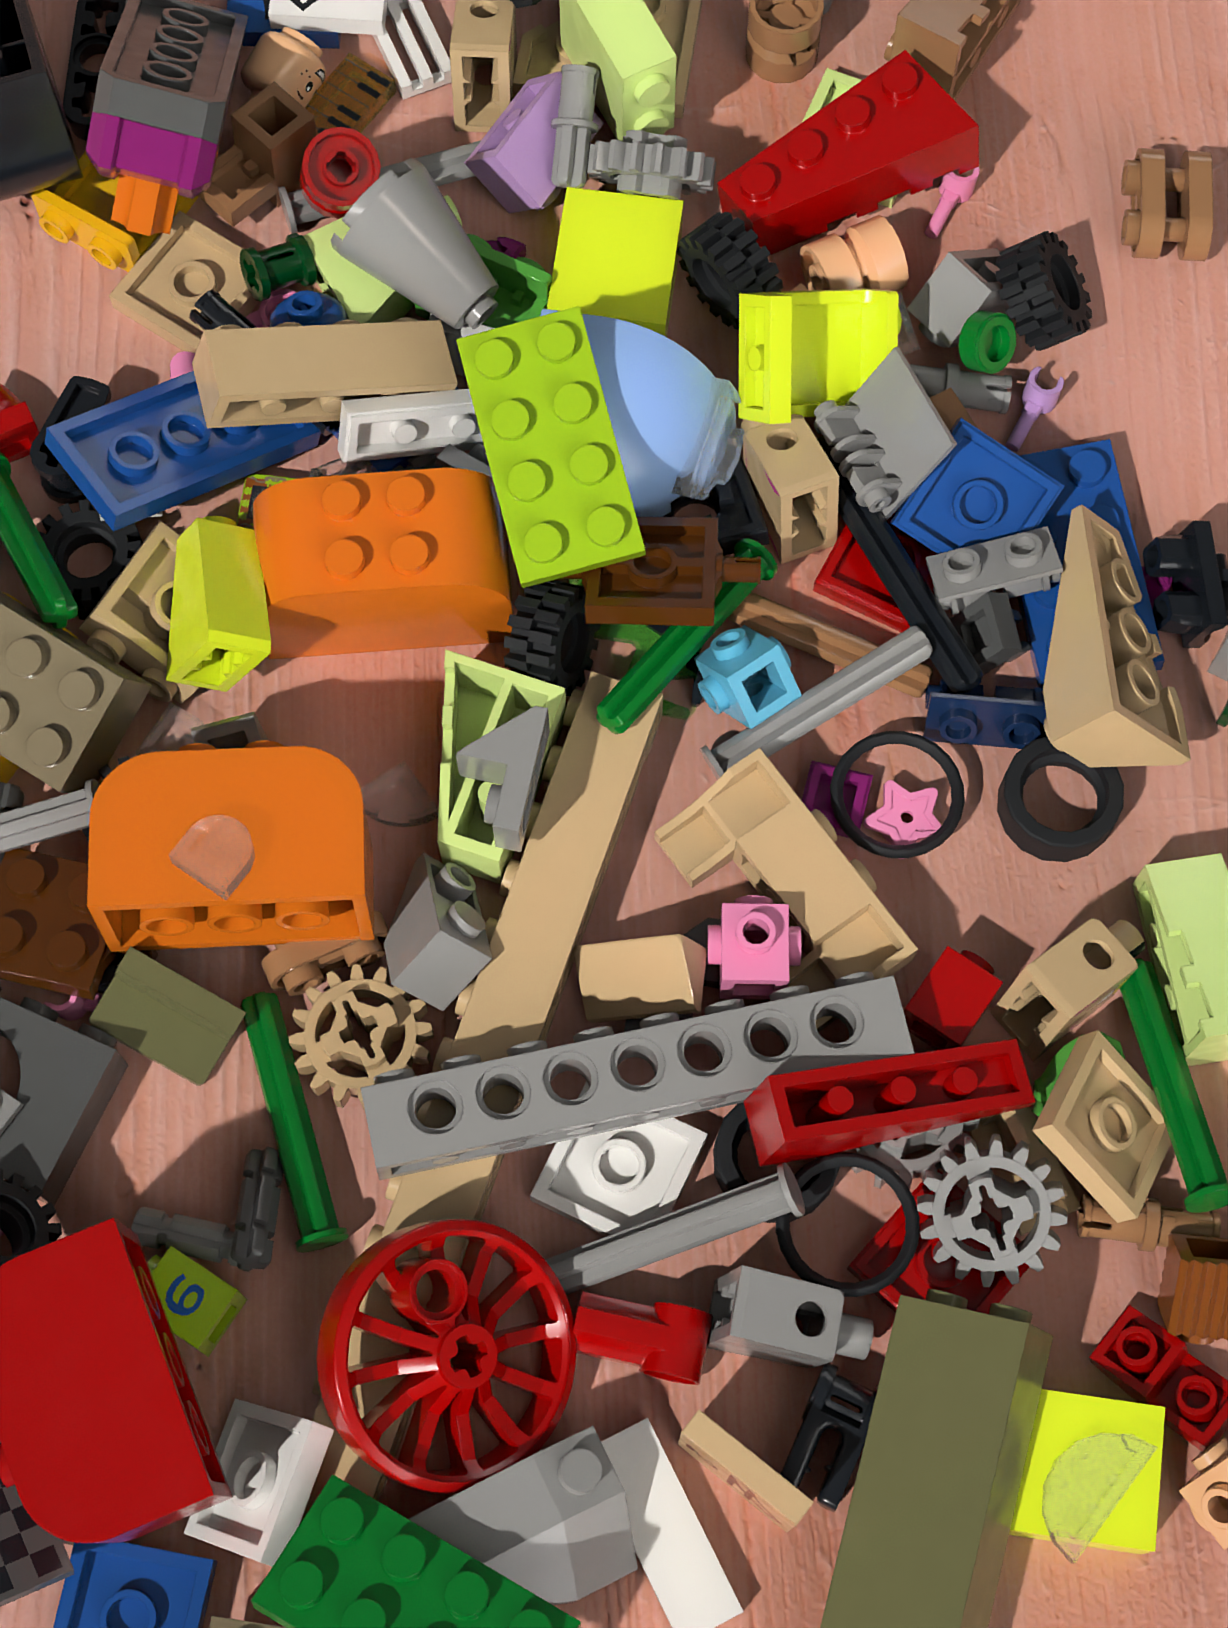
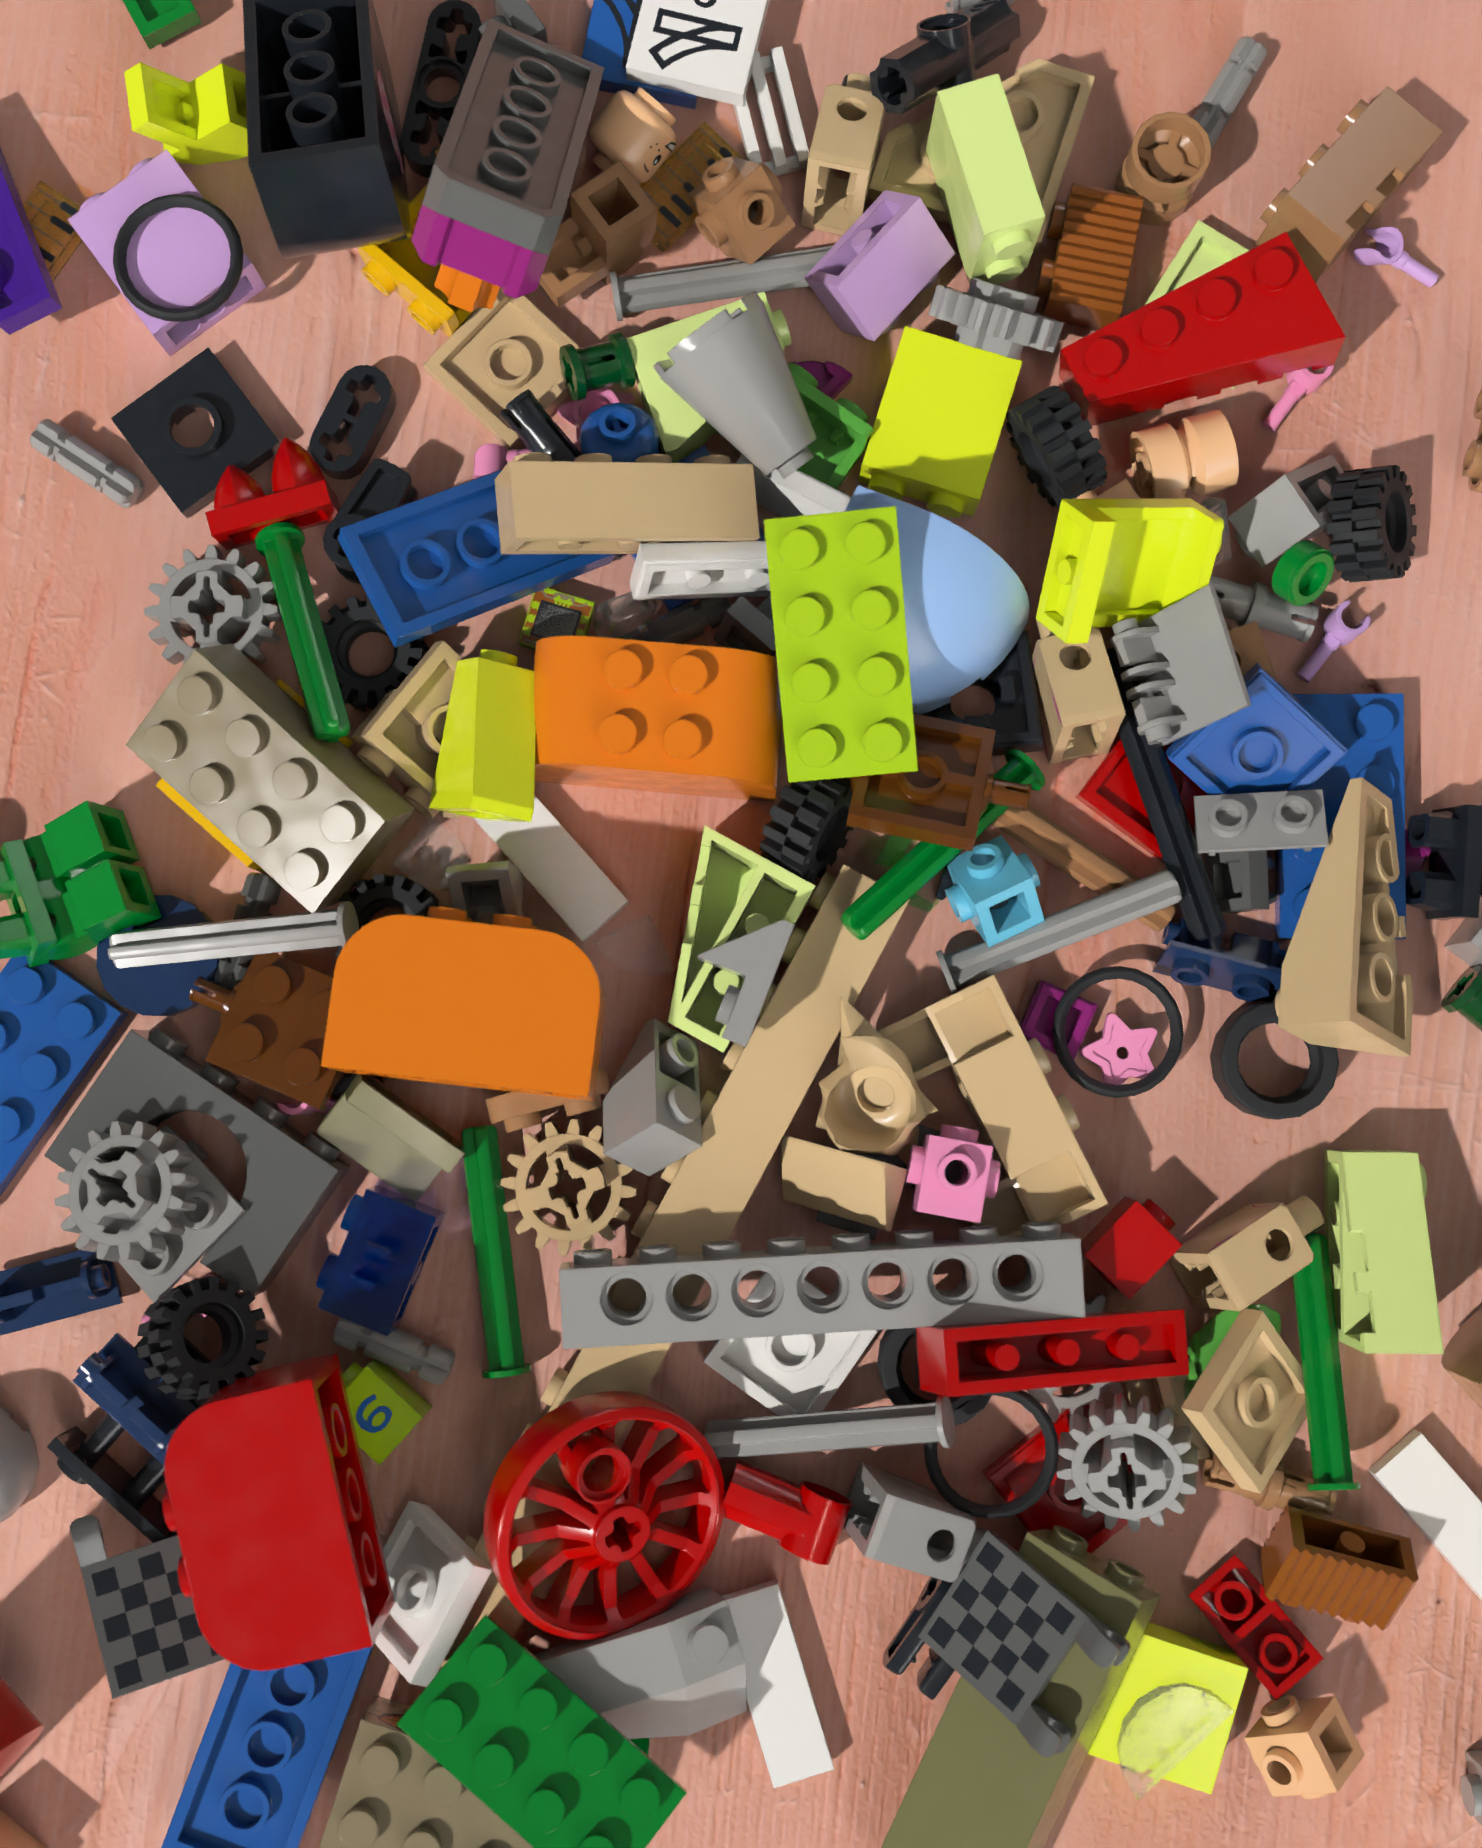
camera: 10 degrees right, 15 degrees up
clear tile [169,815,255,900] -> none
dark grey axle [230,1147,283,1272] -> none
red wheel [299,127,381,219] -> none
light grey axle [551,64,600,188] -> none
clear tile [672,377,744,500] -> none
tan tile [678,1410,814,1533] -> none
none -> black beam [310,365,397,480]
none -> clear blue brick [316,1185,446,1336]
none -> white tile [474,795,629,942]
none -> medium nougat brick [687,156,796,265]
none -> tan hair [815,995,938,1165]
none -> dark grey flag [919,1530,1131,1757]
none -> dark orange brick [1035,183,1144,330]
none -> lavender hand [1353,227,1439,288]

